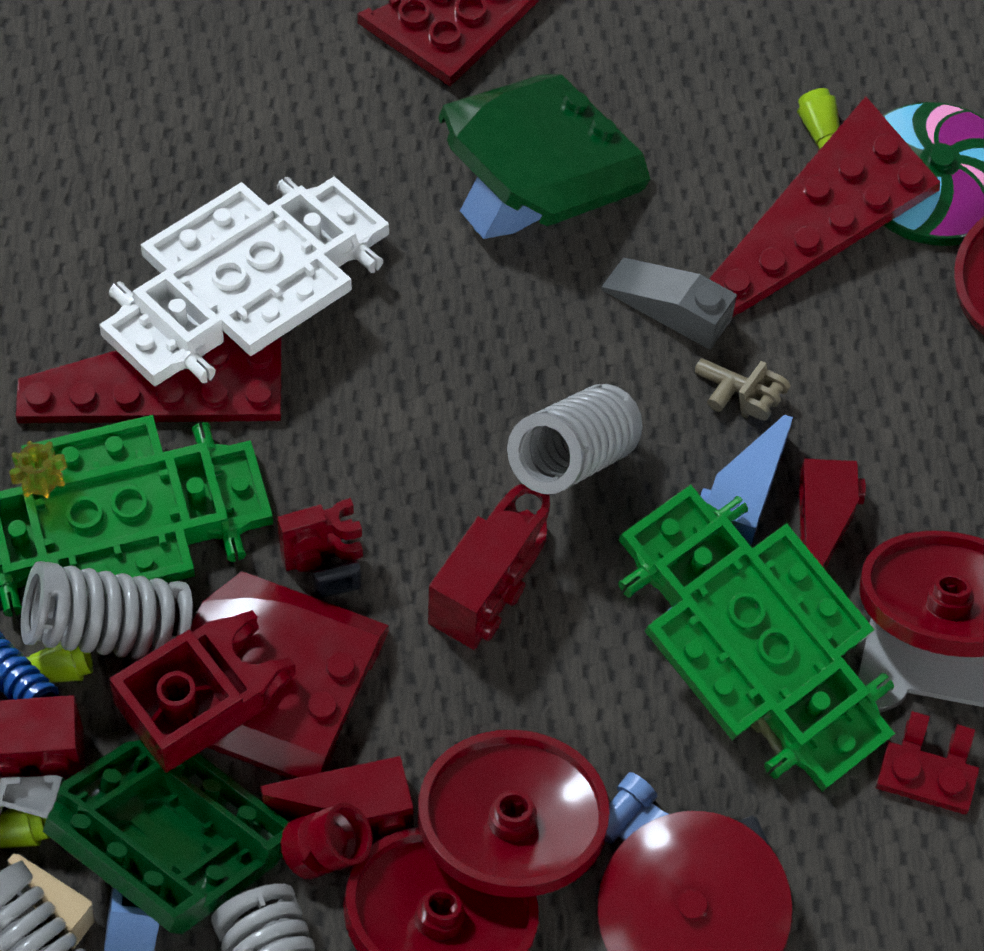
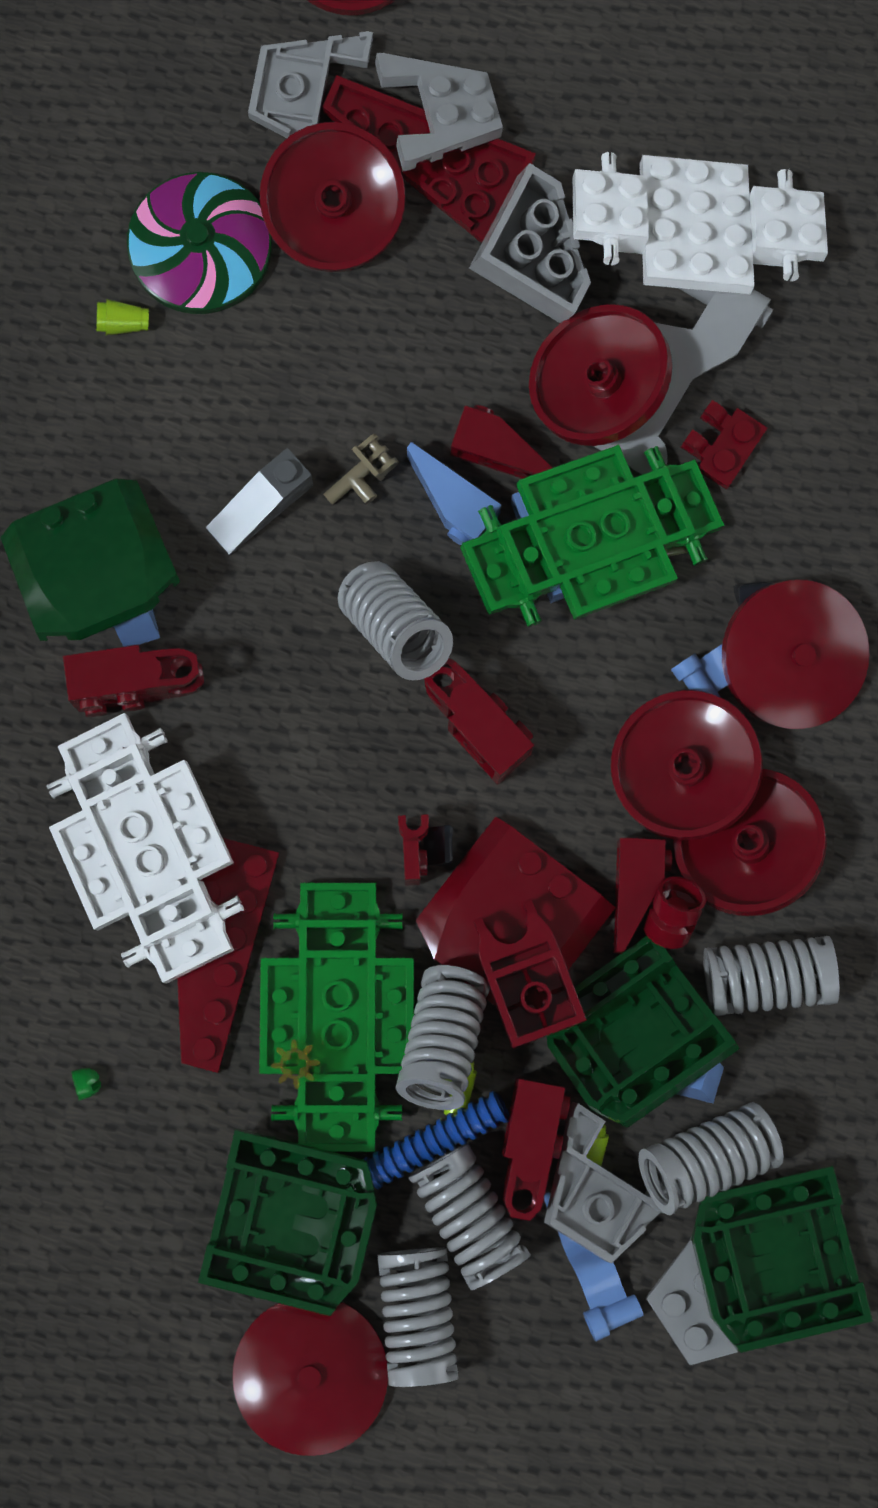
camera: 75 degrees left, 20 degrees up
tan slope [8,853,94,950] -> none
dark red wing [709,96,940,317] -> none
none -> dark red brick [63,645,205,717]

